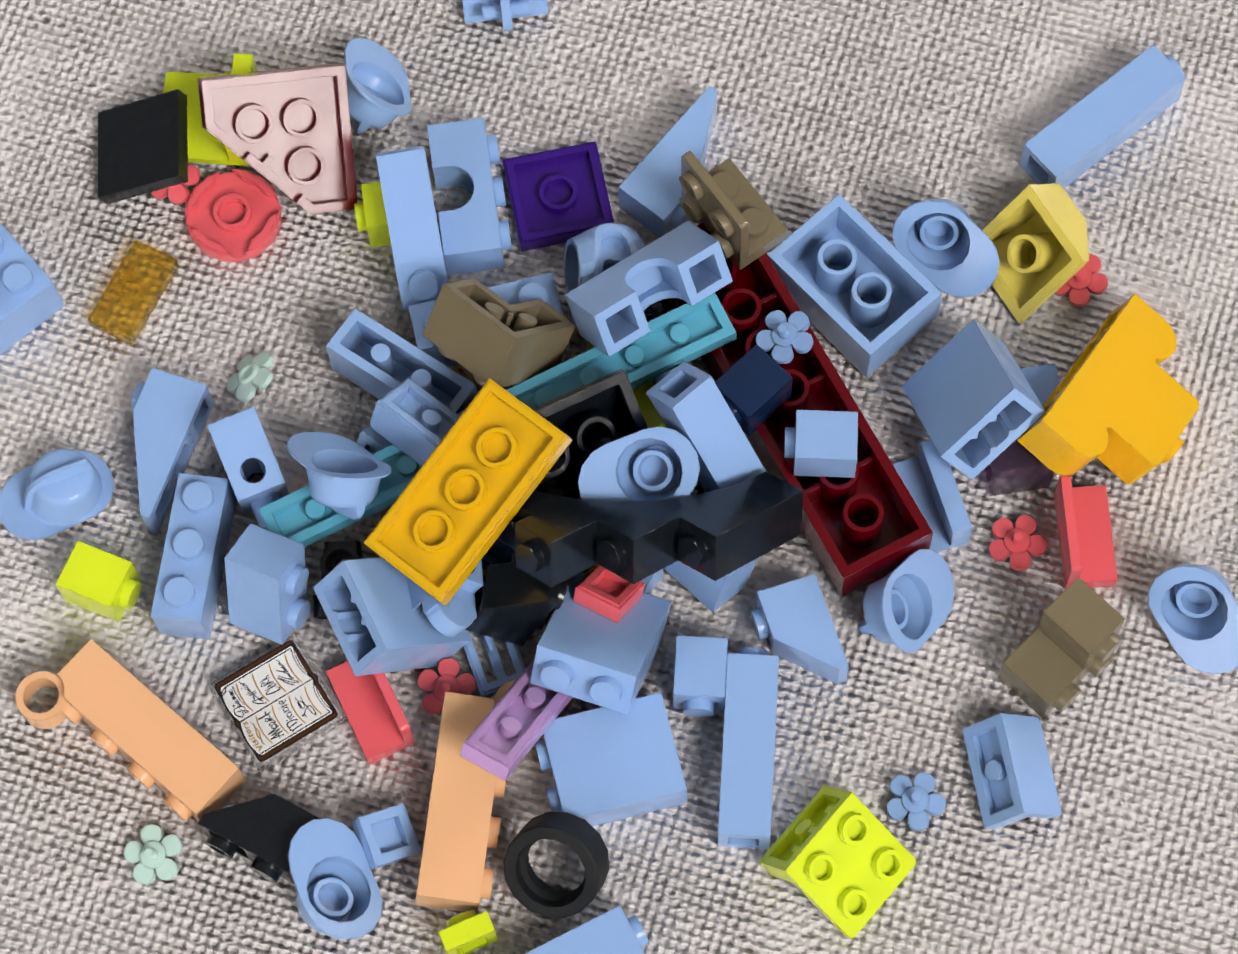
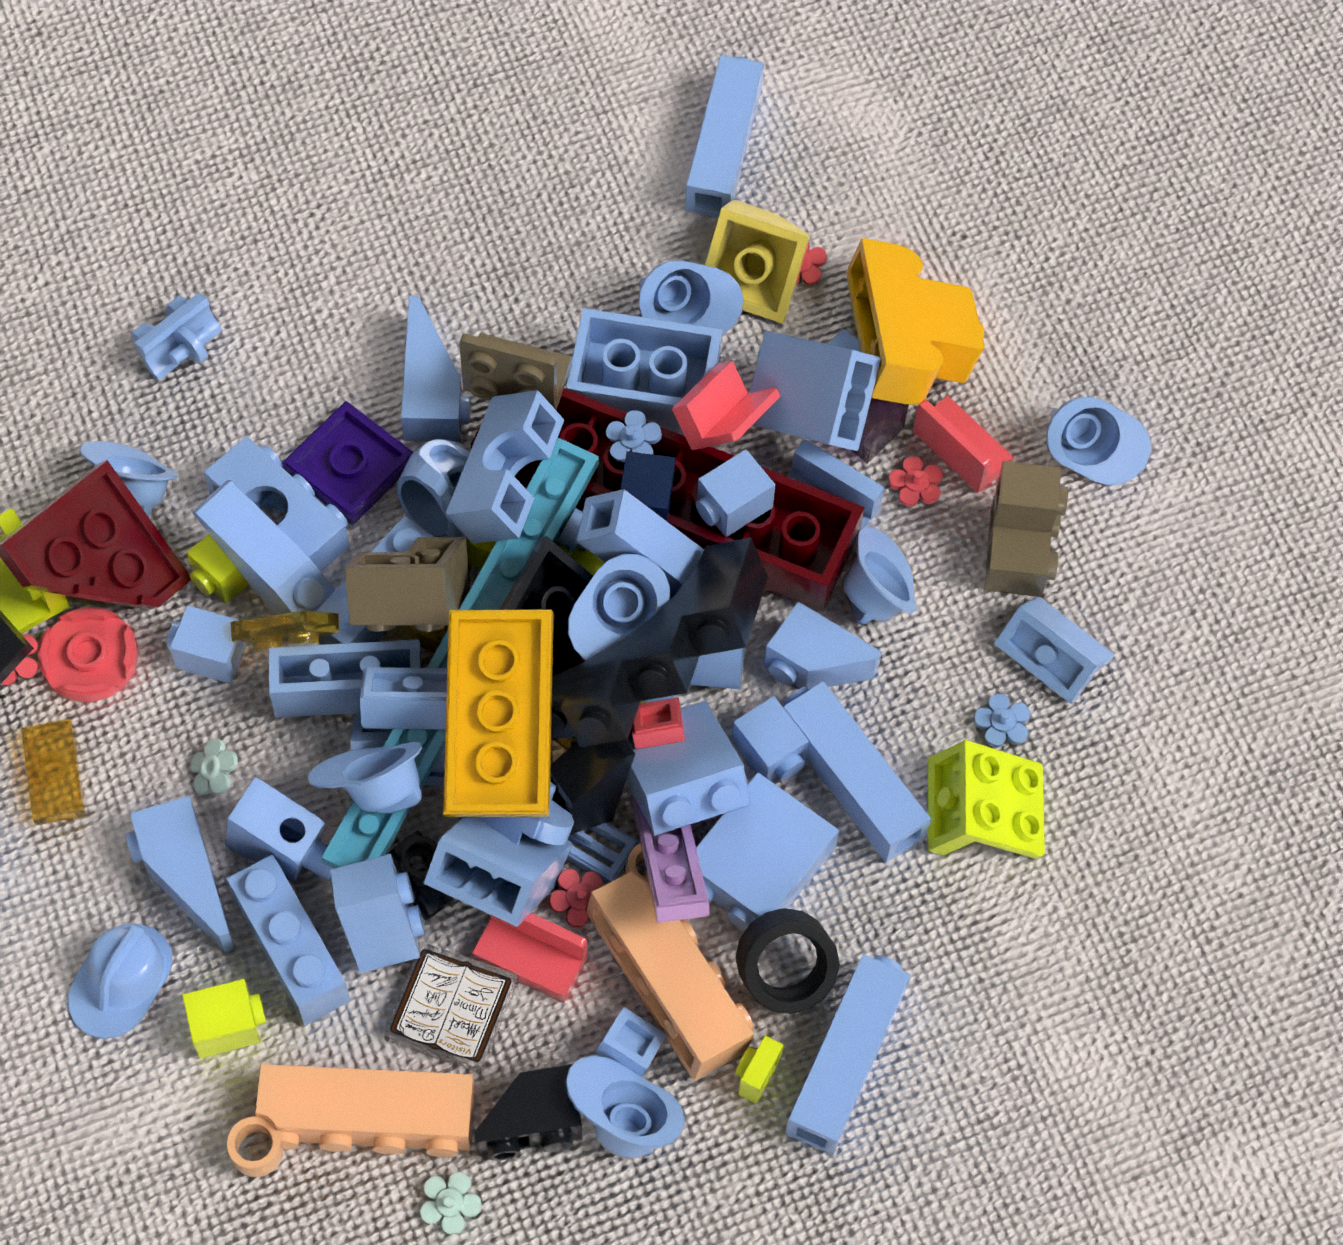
camera: 45 degrees left, 5 degrees down
none -> light blue brick [167,605,249,684]
none -> clear yellow plate [231,611,339,652]
none -> coral panel [672,360,780,450]

